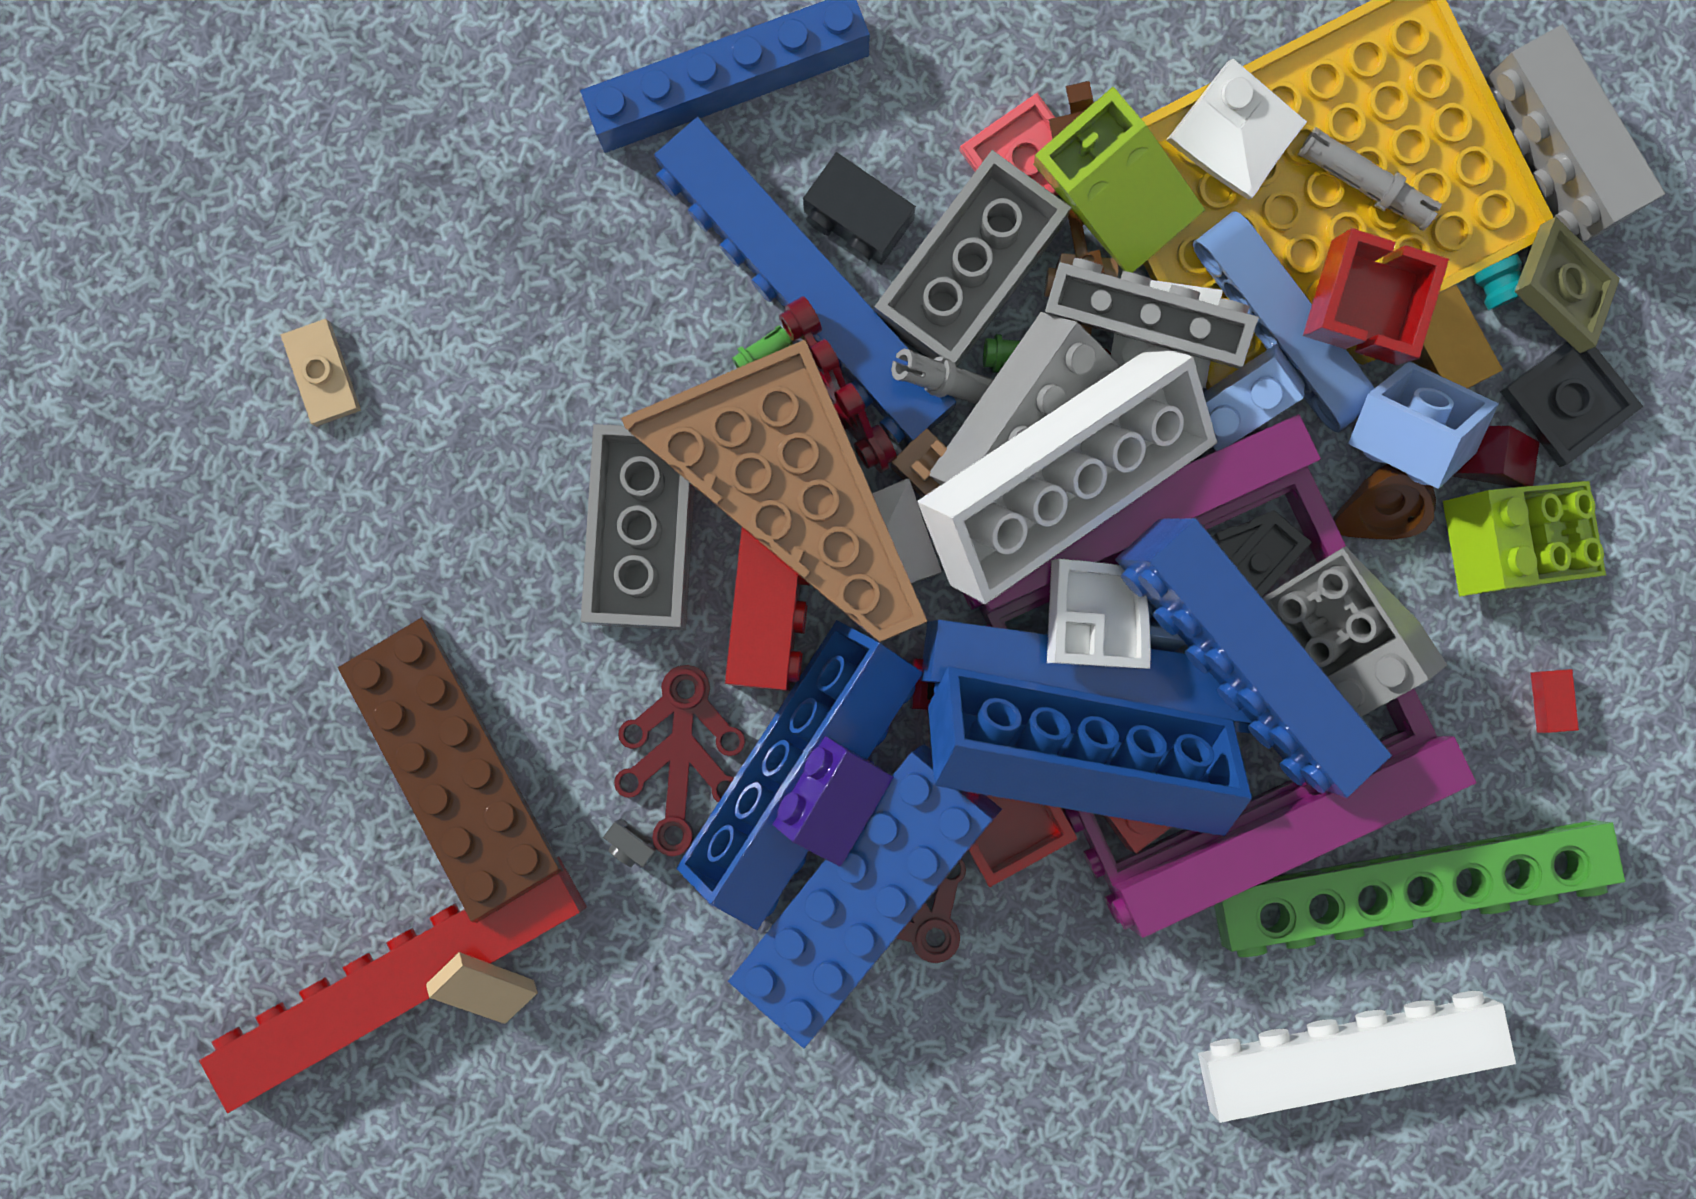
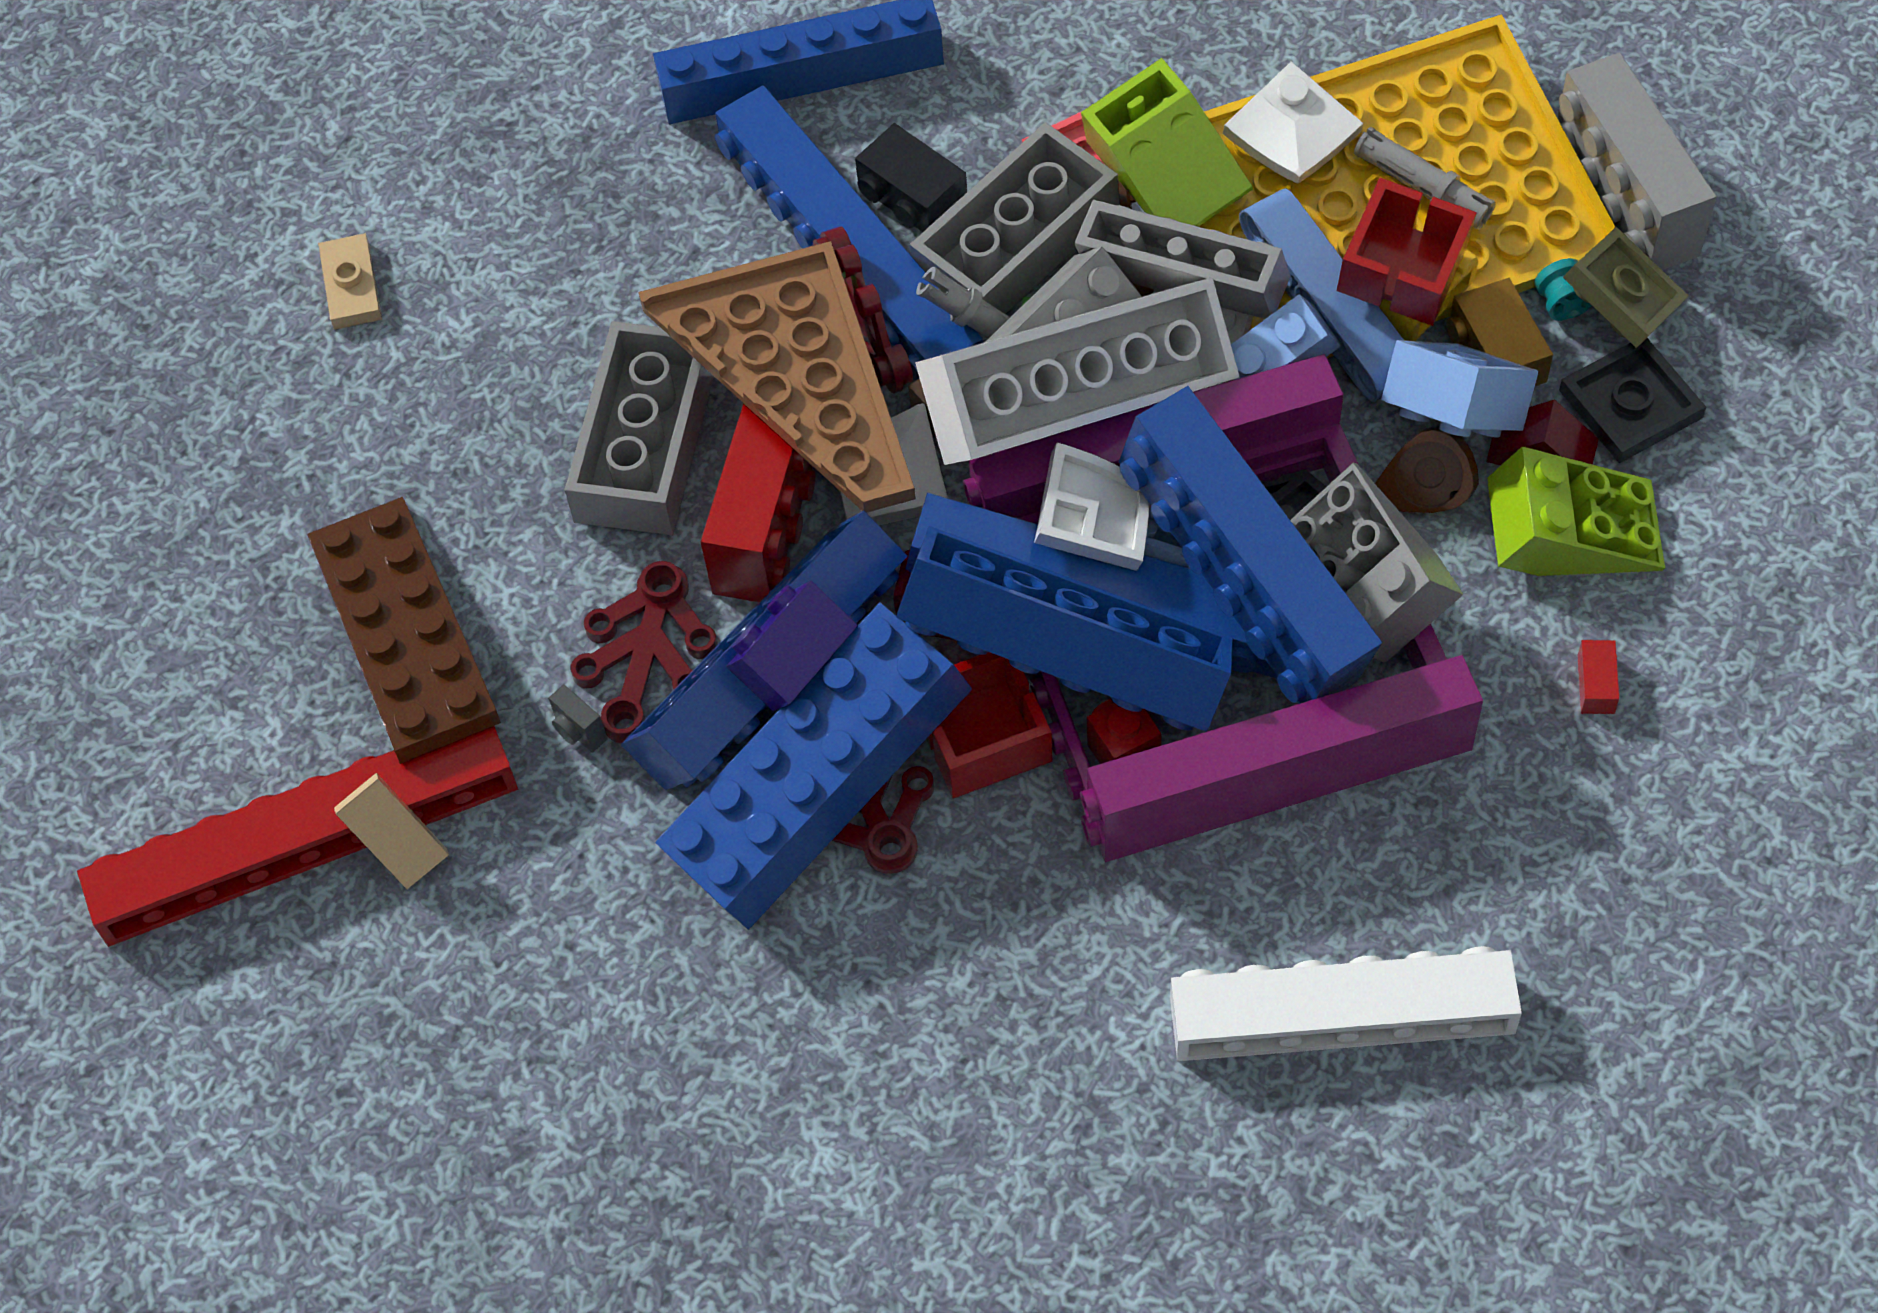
camera: 10 degrees right, 25 degrees down
bright green brick [1214,820,1625,957] -> none

